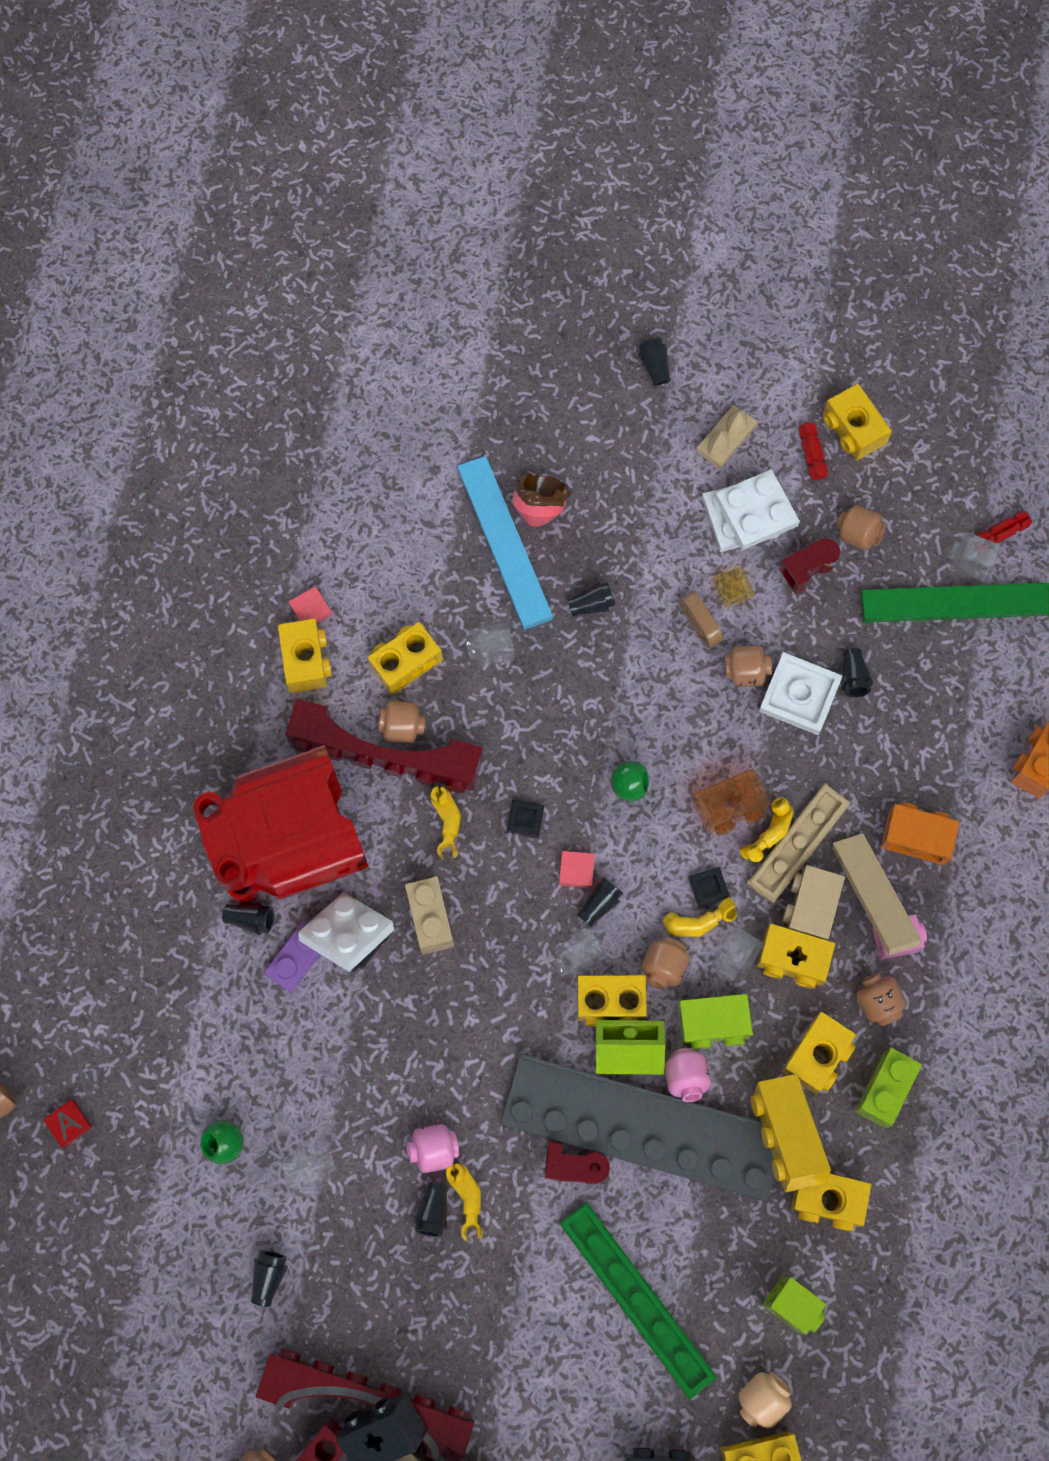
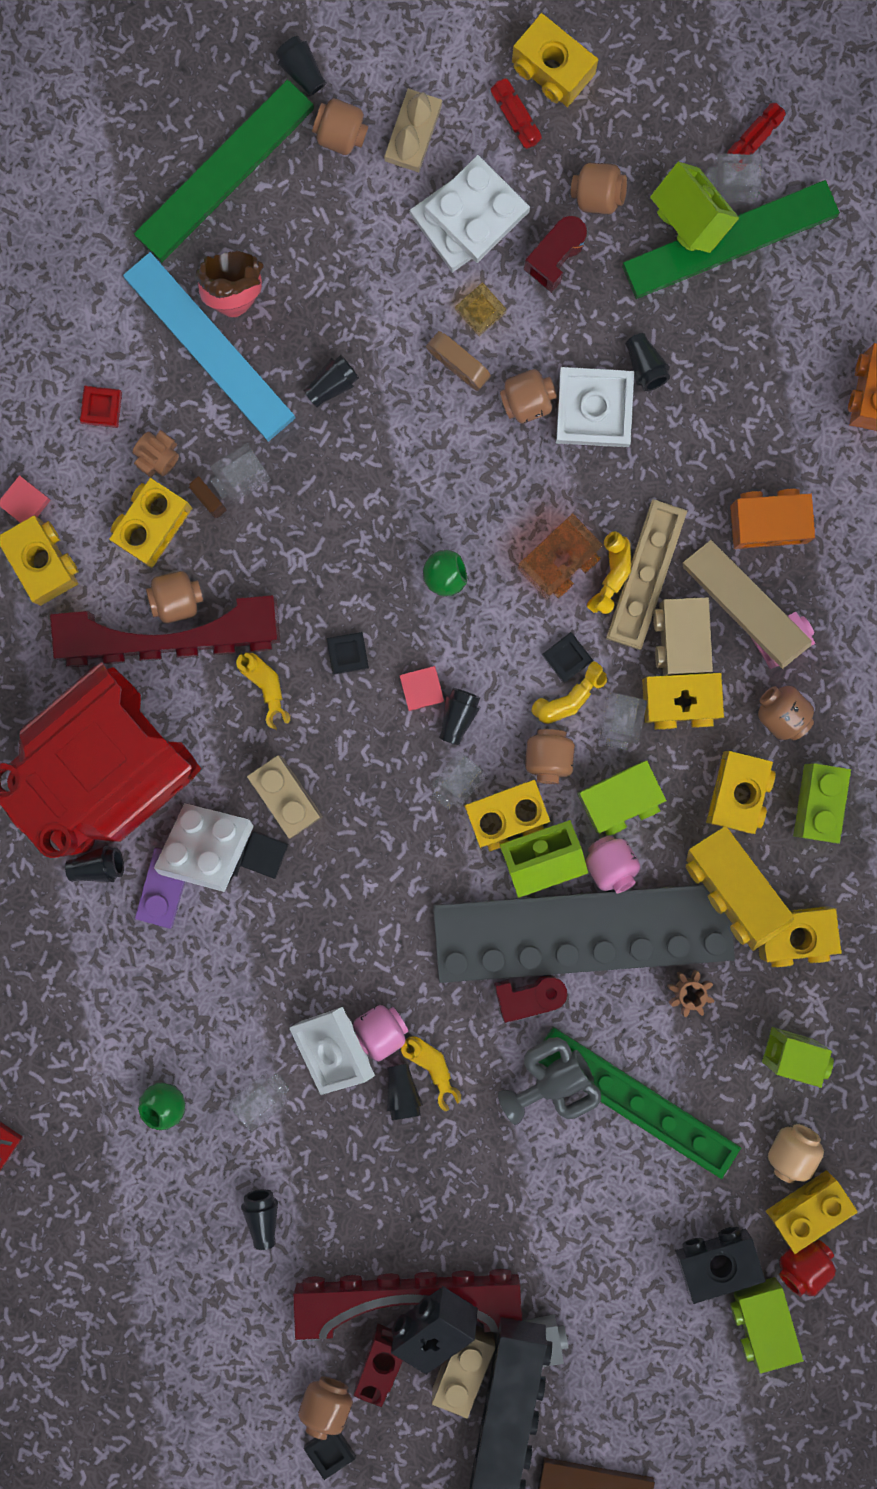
camera: 20 degrees left, 15 degrees up
none -> red tile [80,386,122,428]
none -> nougat gear [132,430,179,478]
none -> green tile [134,79,314,263]
none -> reddish brown tile [189,476,227,518]
none -> black tile [241,831,289,879]
none -> white plate [289,1007,375,1095]
none -> nougat head [312,98,369,155]
none -> dark grey piece [498,1037,601,1125]
none -> lime brick [650,161,739,253]
none -> nougat gear [667,970,715,1017]

